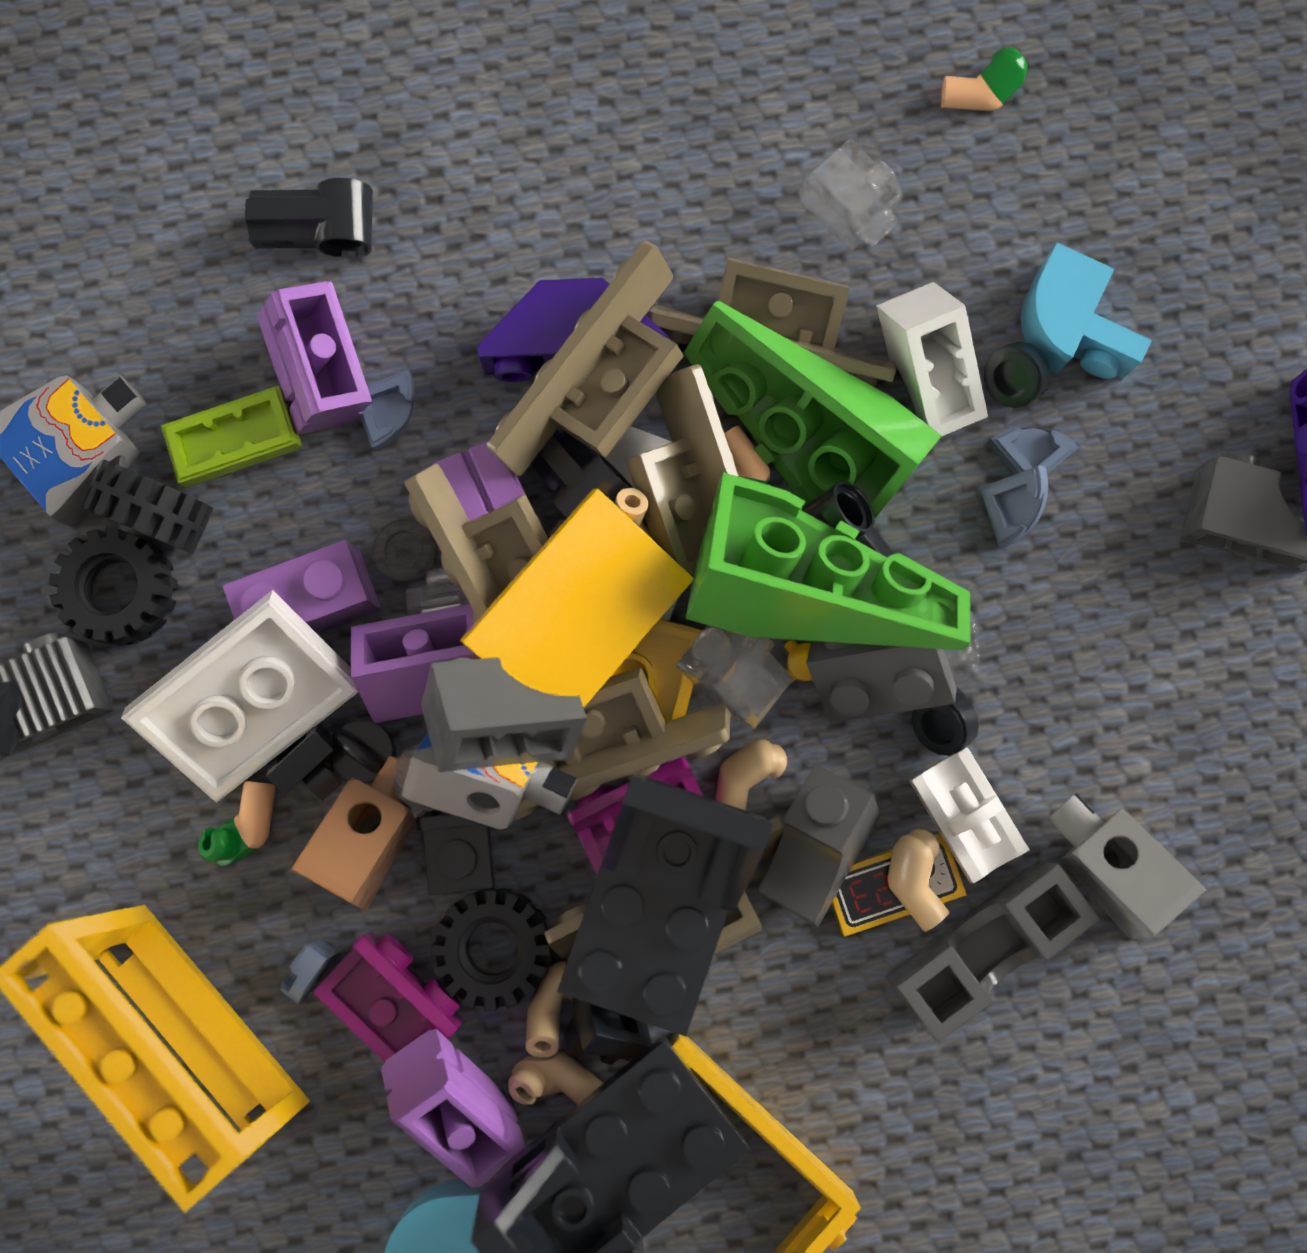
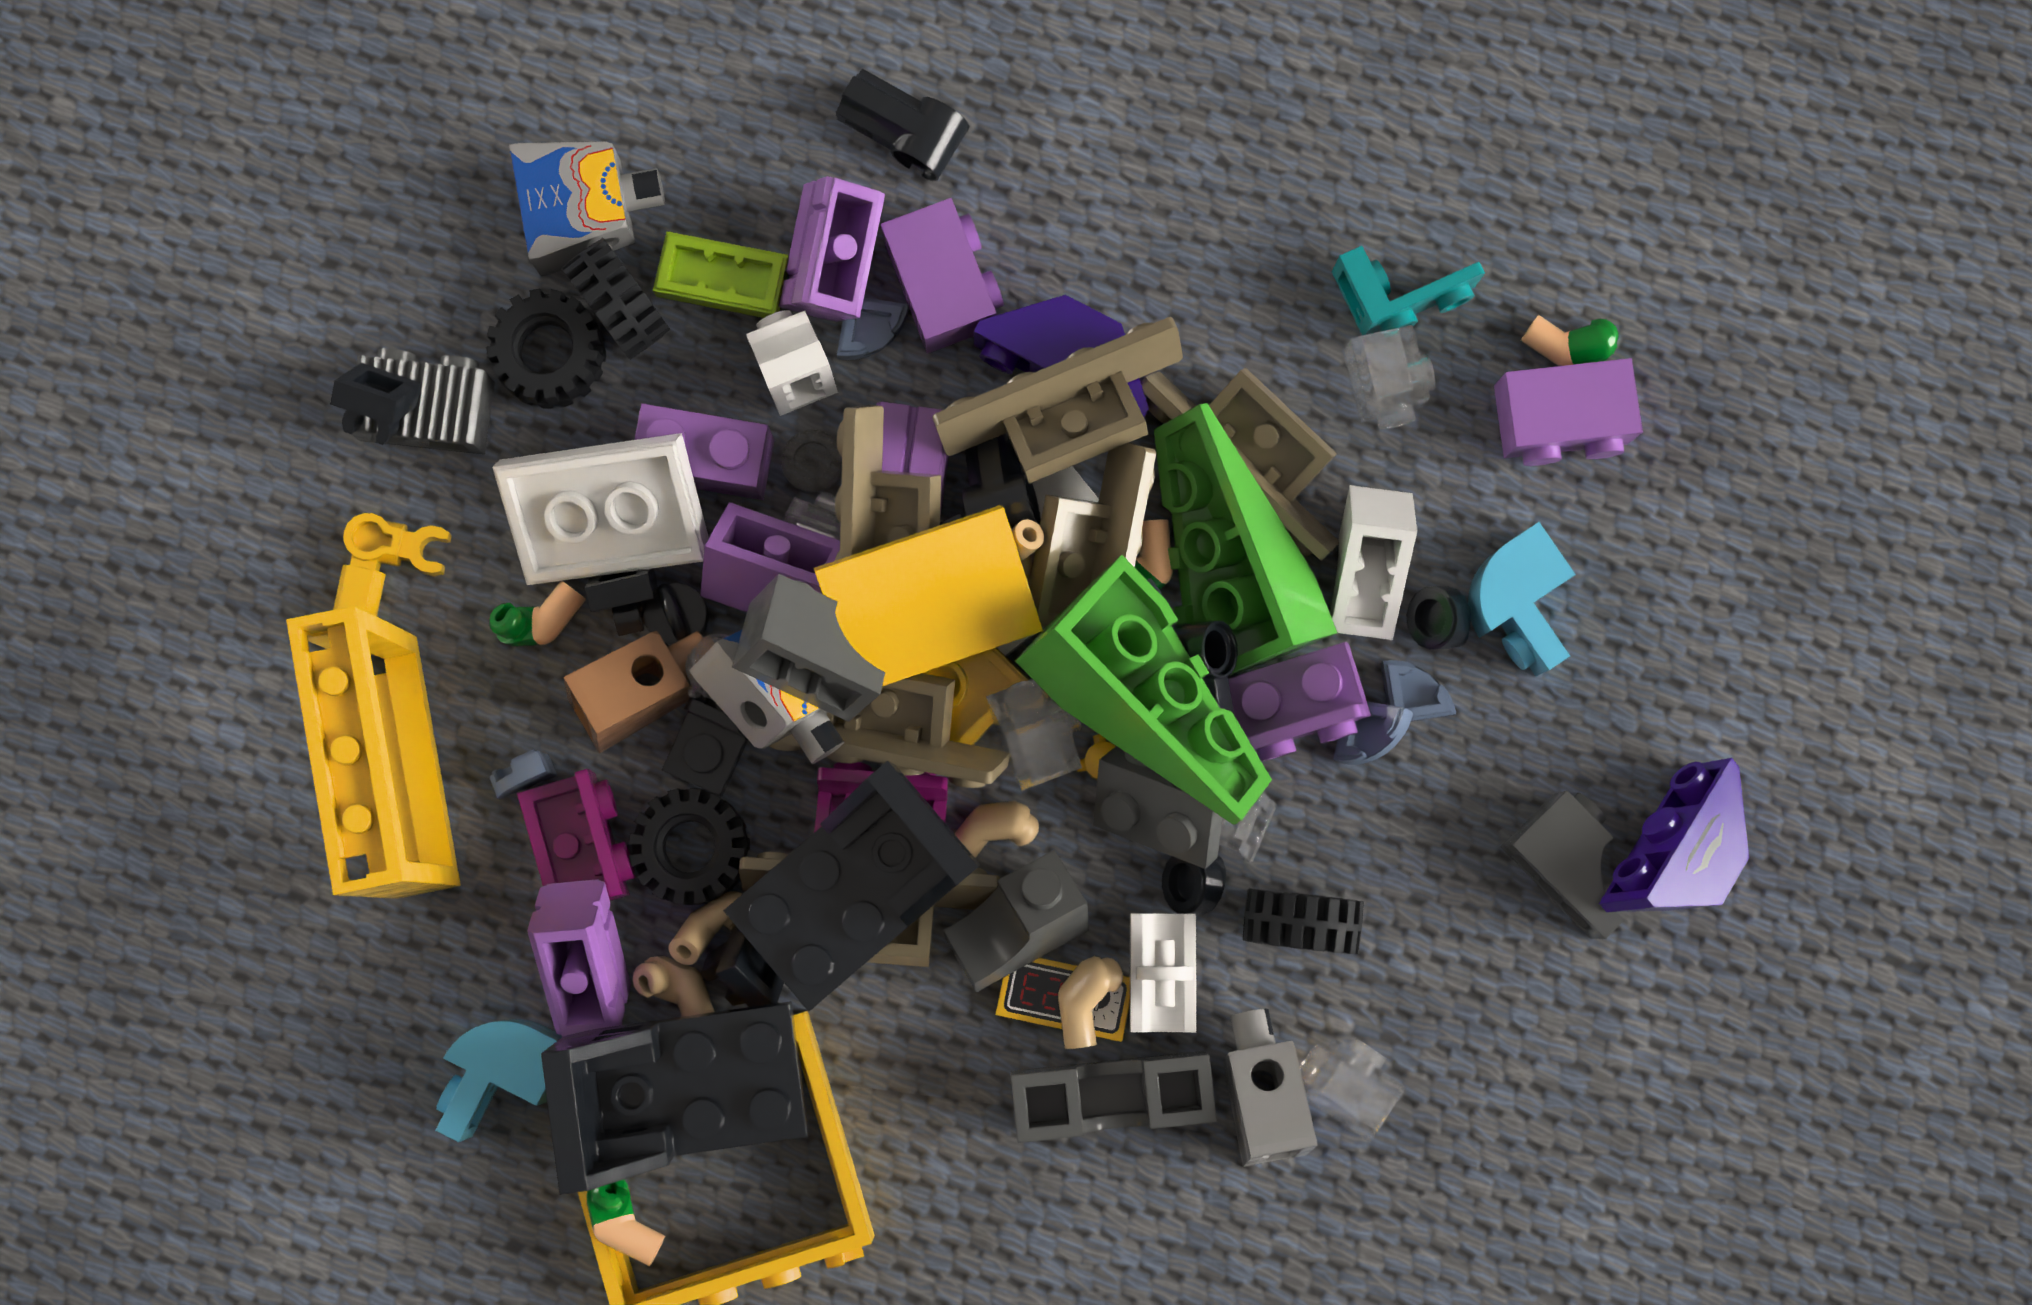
camera: 25 degrees right, 0 degrees up
none -> yellow bar [333,513,452,616]
none -> white arch [746,310,838,416]
none -> medium lavender brick [881,198,1004,354]
none -> medium lavender bracket [1228,642,1371,762]
none -> black tyre [1242,888,1364,954]
none -> clear brick [1300,1037,1407,1142]
none -> teal bracket [1331,246,1485,338]
none -> medium lavender brick [1494,358,1643,466]

